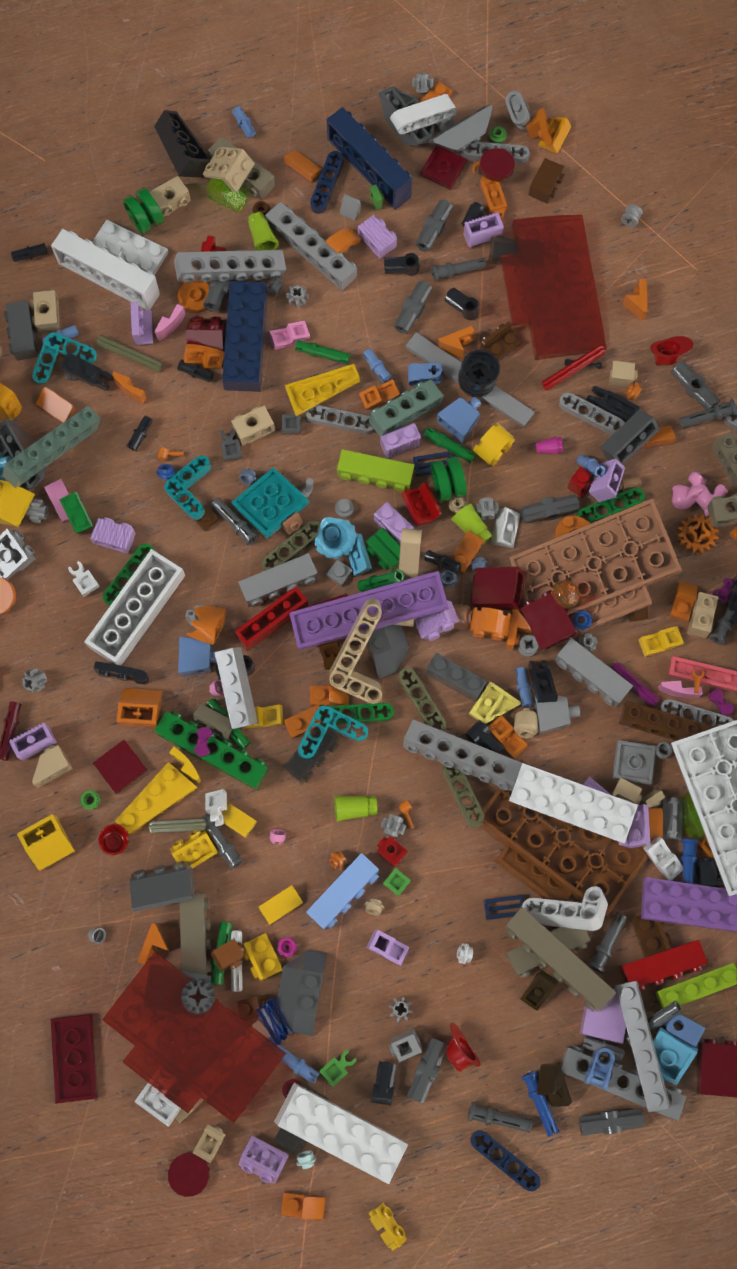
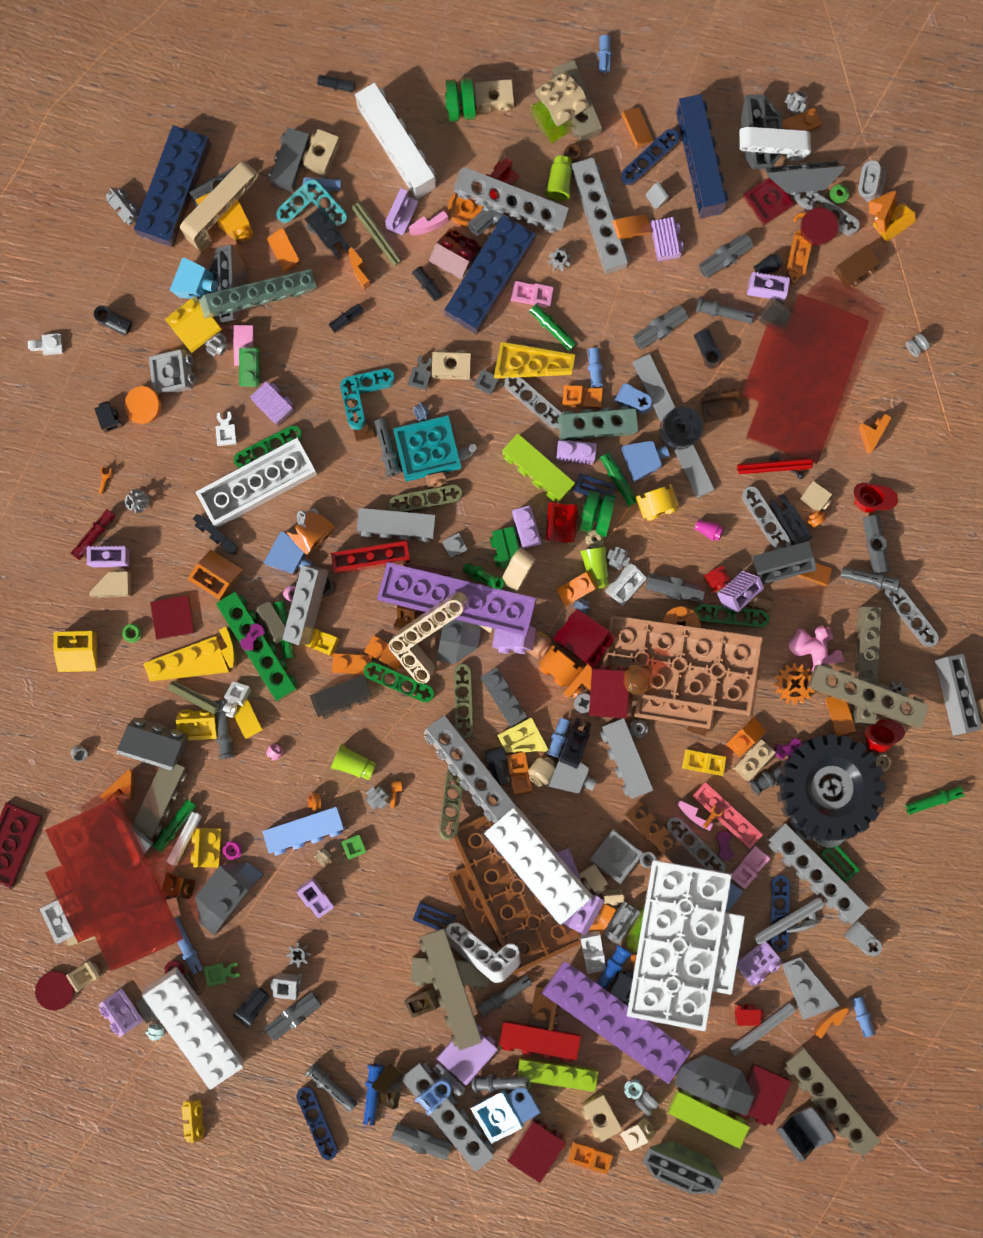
camera: 30 degrees right, 10 degrees up
white plate [92,220,169,275] -> none
red hair [98,824,129,856] -> none
black wedge [154,110,211,178] -> none
blue plate [156,464,175,480] -> none
orange hand [157,448,184,461] -> none
dark grey gear [181,979,215,1014] -> none
orange slope [183,344,224,368] -> none
dark orange brick [211,939,245,972] -> none
clear blue tile [256,998,292,1045] -> none
yellow slope [258,885,303,925] -> none
dark grey plate [268,278,284,295] -> none
orange slope [281,1192,326,1220] -> none
teal beam [297,705,368,759] -> none
medium azure hair [315,517,357,559] -> none
light grey plate [335,499,354,518] -> none
medium azure plate [348,534,372,576] -> none
bright green plate [370,185,385,211] -> none
red brick [377,836,408,868] -> none
black piece [384,253,420,276] -> none
black axle [424,550,462,573] -> none
orange slope [438,326,475,358] -> none
sand blue plate [440,570,457,588] -> none
red piece [446,1023,481,1072] -> none
white plate [457,943,473,964] -> none
blue plate [572,611,592,630] -> none
medium blue pin [577,454,605,477] -> none
magenta axle [611,662,659,707] -> none
light grey plate [616,981,670,1112] -> none

